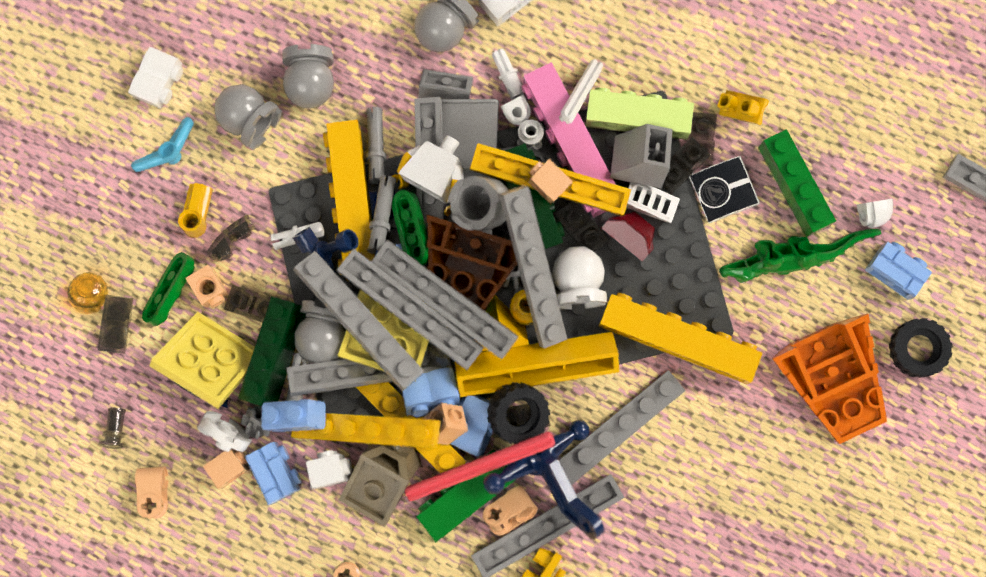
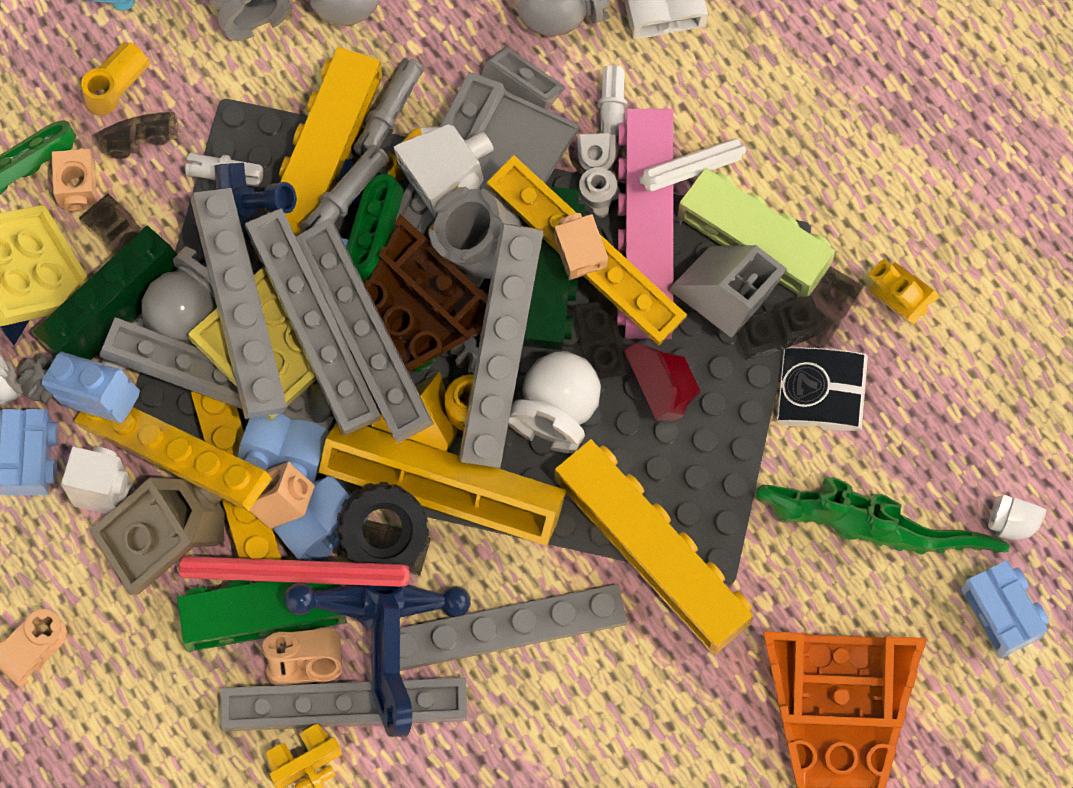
camera: 25 degrees right, 10 degrees down
white slope [626,182,680,224] -> none
green brick [758,129,836,238] -> none
black tyre [889,318,953,378] -> none

